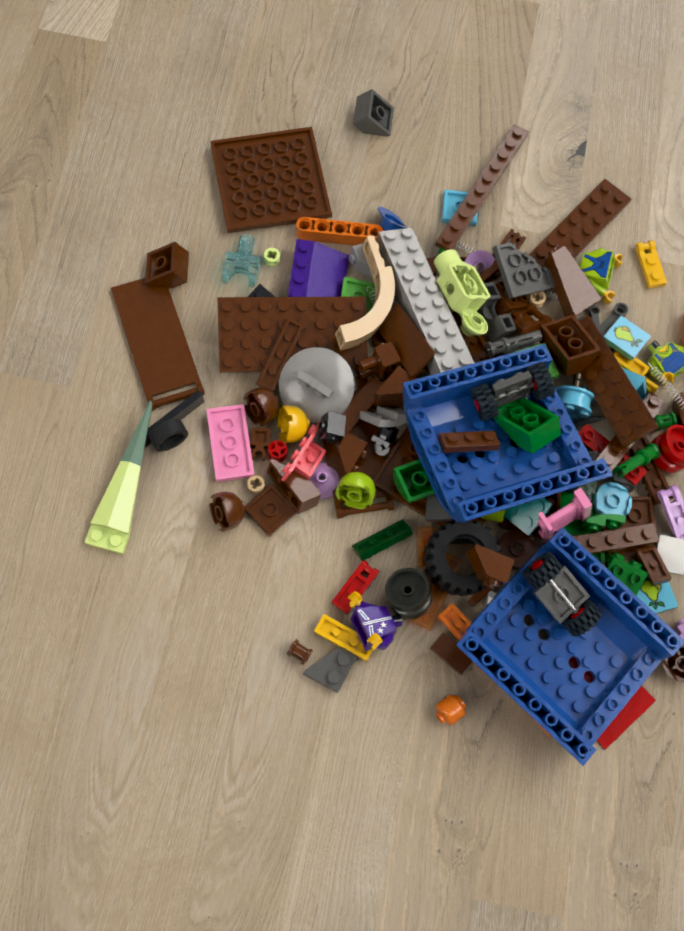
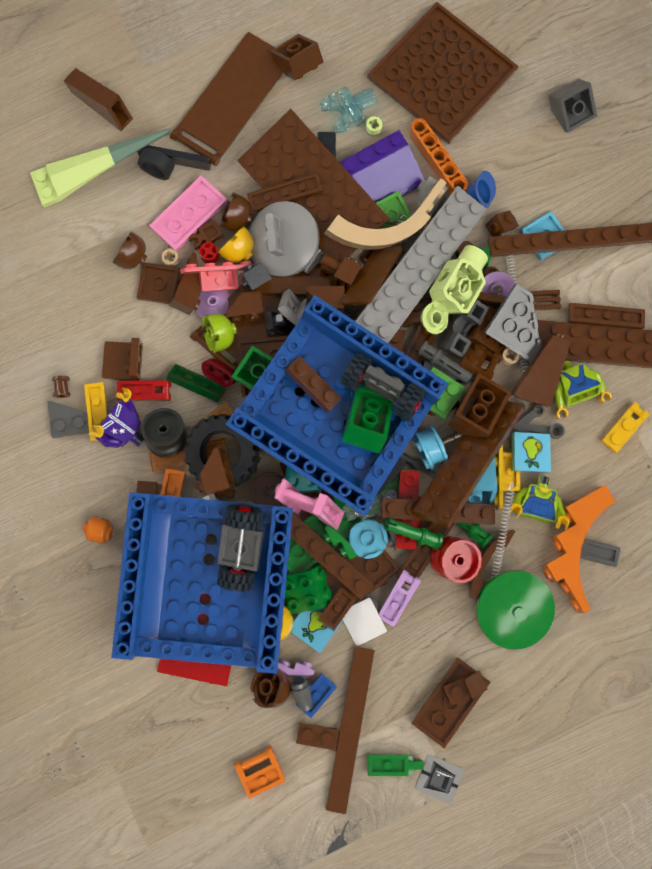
camera: 55 degrees right, 10 degrees up
none -> reddish brown slope [63,68,133,132]
none -> reddish brown bracket [102,338,143,381]
none -> dark red plate [201,358,236,387]
none -> reddish brown bracket [485,210,519,237]
none -> reddish brown gear [568,303,645,329]

